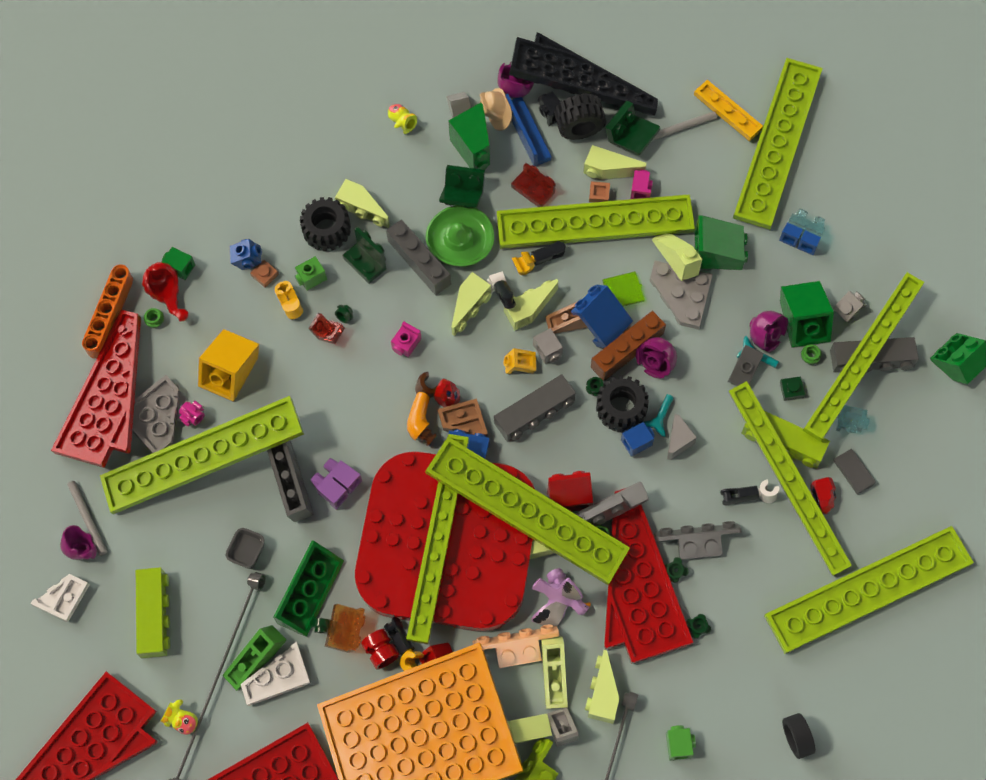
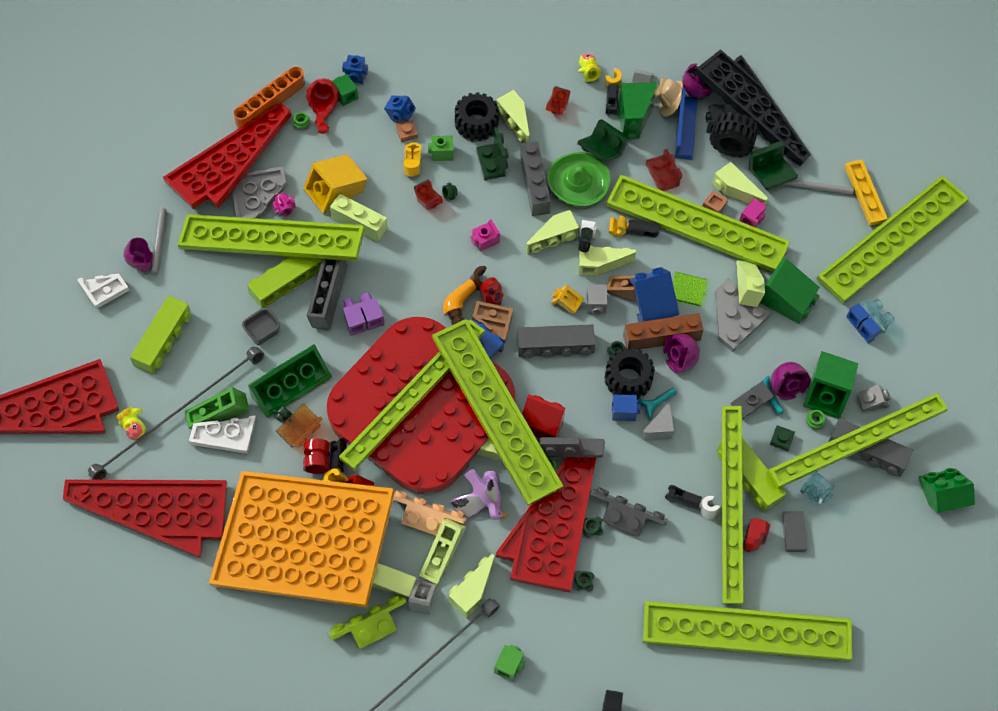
camera: 25 degrees right, 5 degrees down
none -> lime brick [247,257,322,309]
none -> yellowish green brick [330,194,388,242]
none -> blue brick [342,55,368,84]
none -> clear red bracket [546,86,571,115]
none -> black piece [606,68,622,115]

